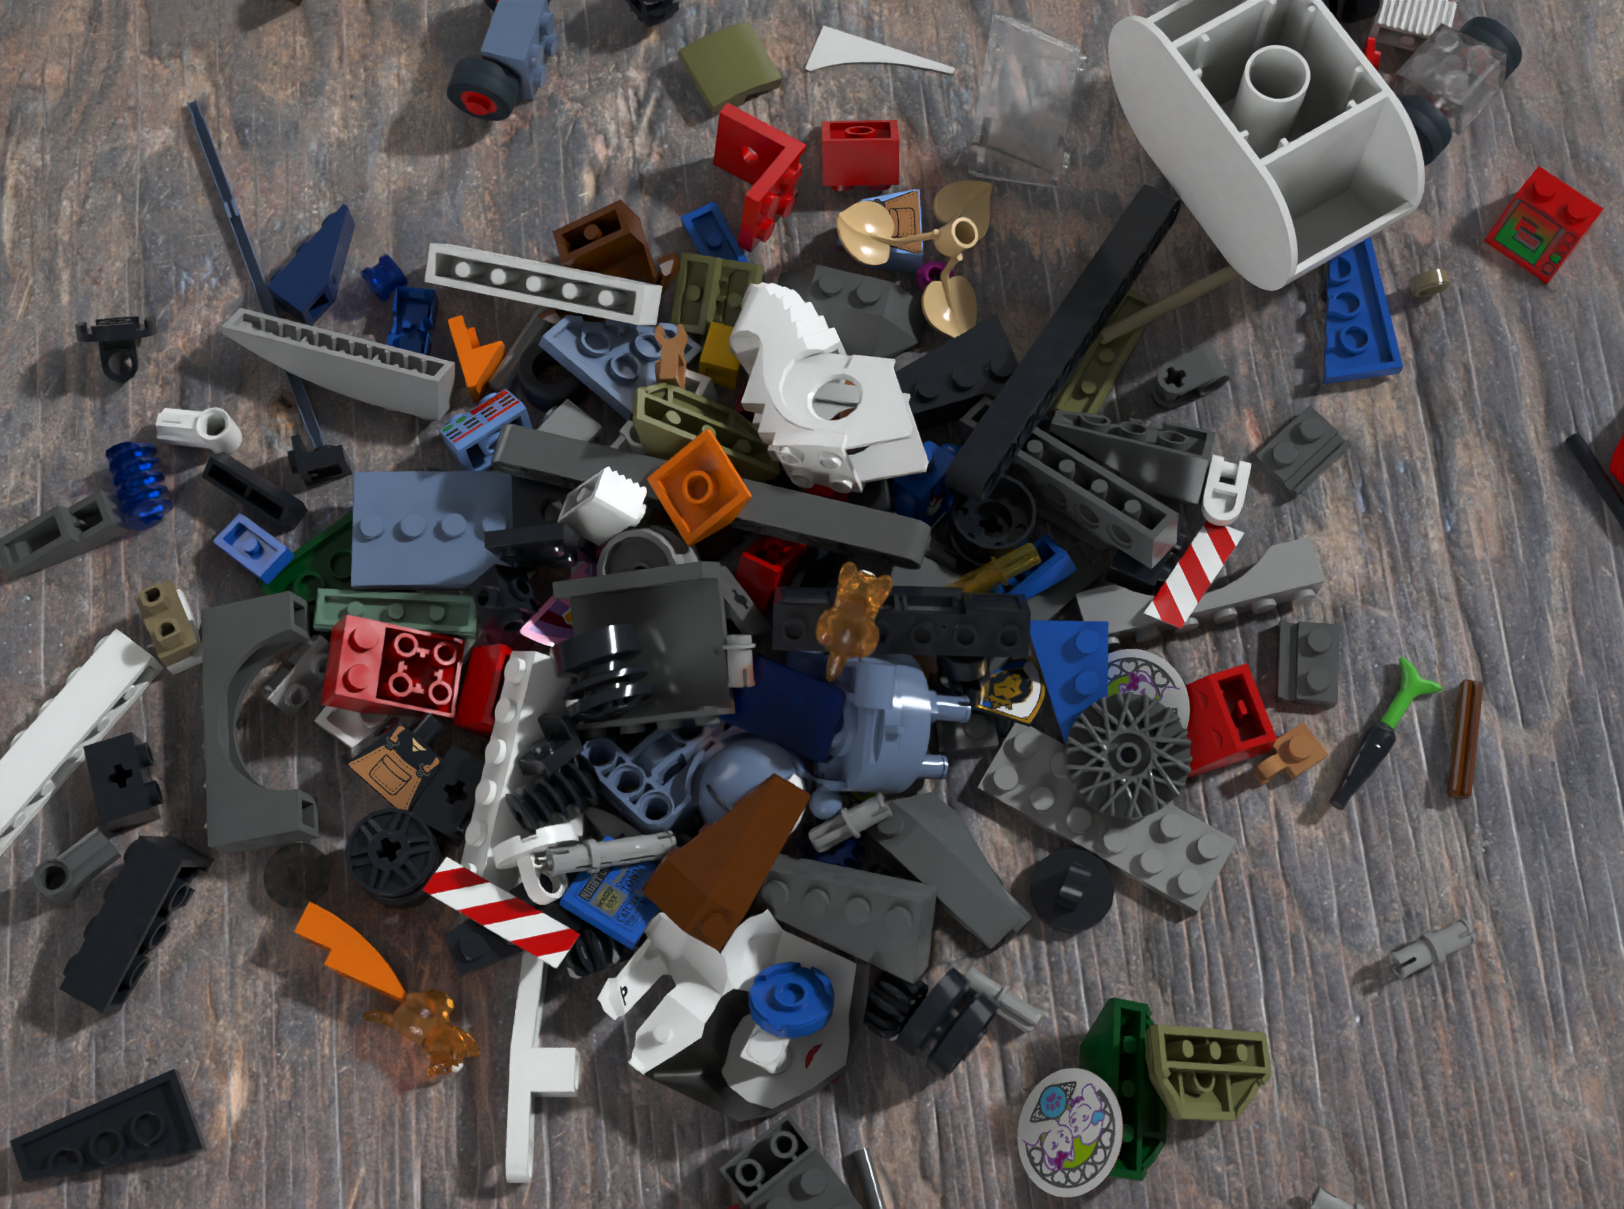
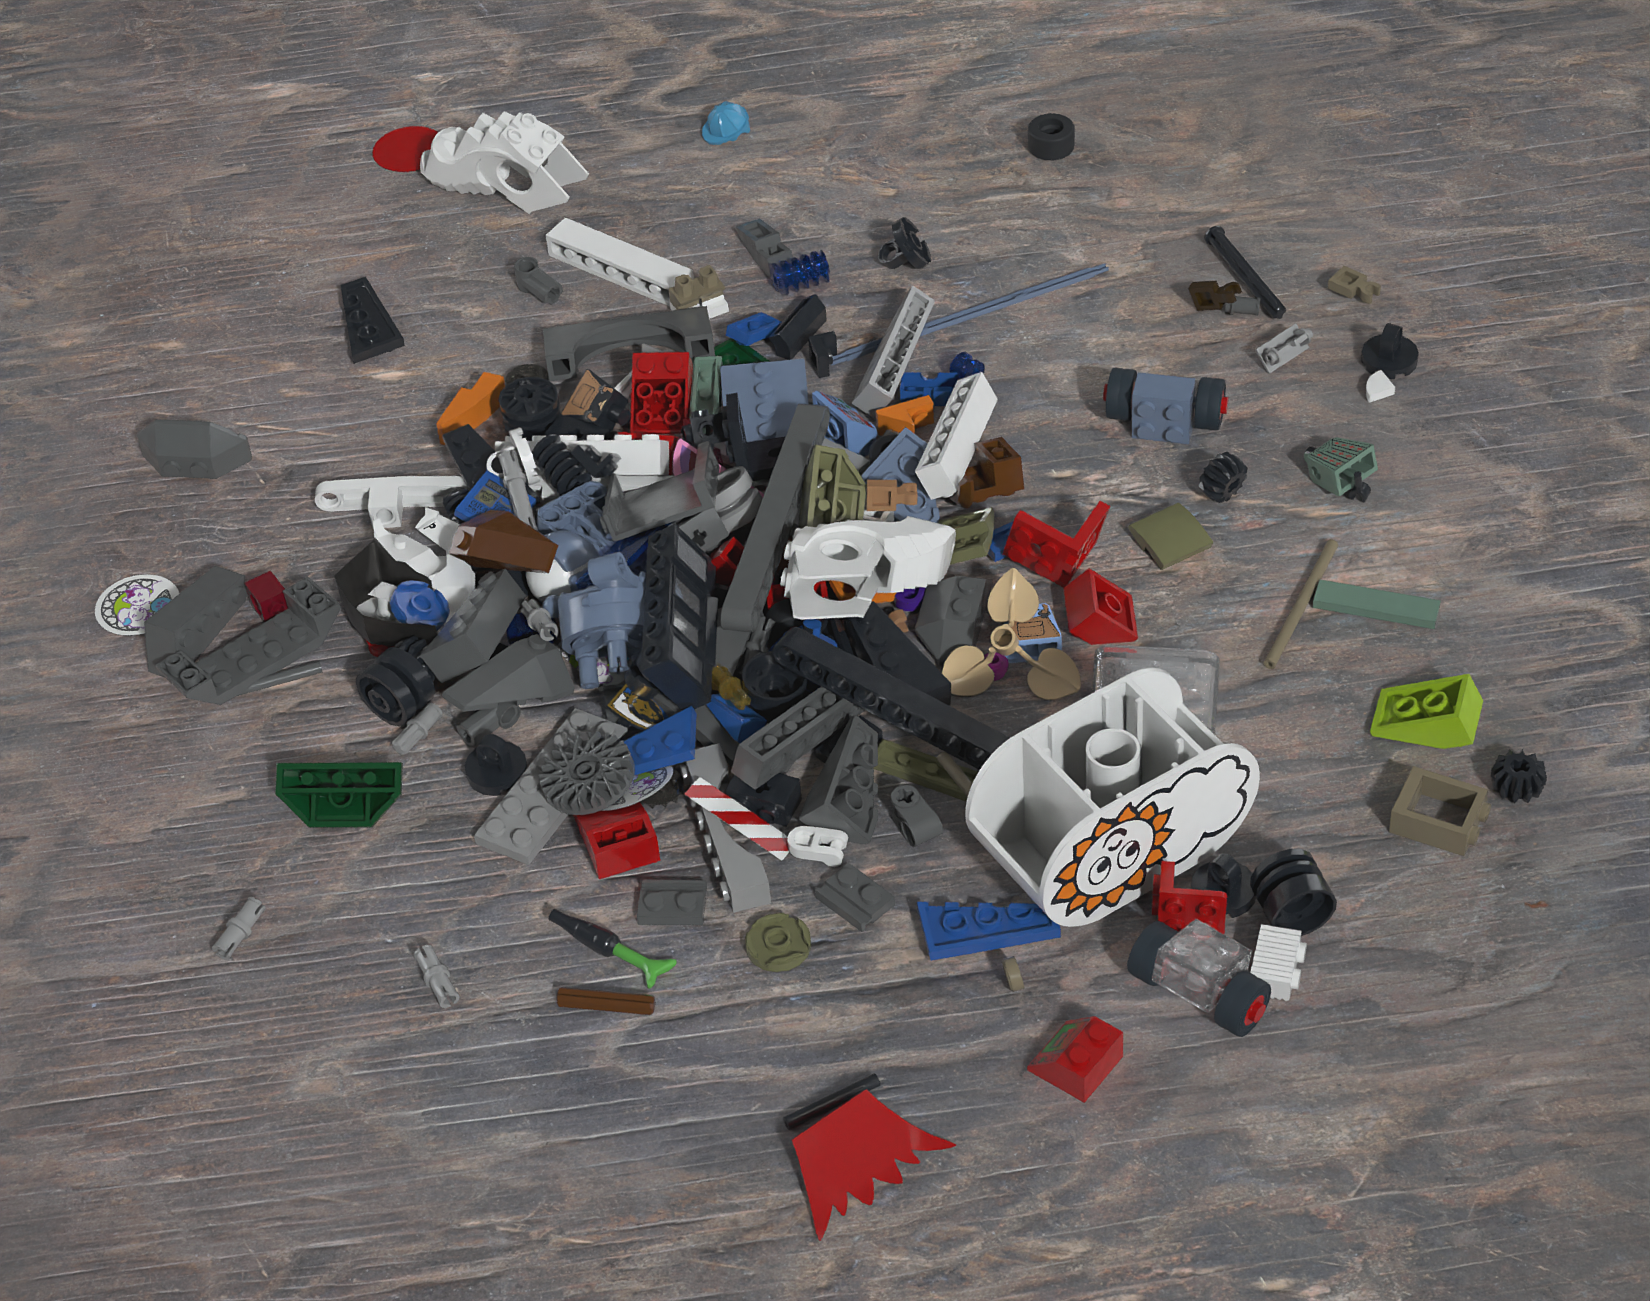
camera: 90 degrees right, 25 degrees down
black wedge [60,836,214,1013] -> none
black brick [83,732,163,833] -> none
white piece [155,407,242,454] -> none
dark blue slope [267,204,355,326] -> none
clear orange animal [363,989,481,1077] -> none
sticker [423,857,580,969] -> none
black wheel [549,624,655,720] -> none
white brick [558,467,647,546] -> none
orange slope [646,429,753,546] -> none
light grey pin [722,634,756,688] -> none
white sticker [805,25,955,74] -> none
clear orange animal [815,562,893,682] -> none
sticker [1017,1068,1123,1197] -> none
olive wedge [1144,1024,1271,1122] -> none
medium nougat plate [1252,722,1328,786] -> none
none -> olive tile [745,913,811,972]

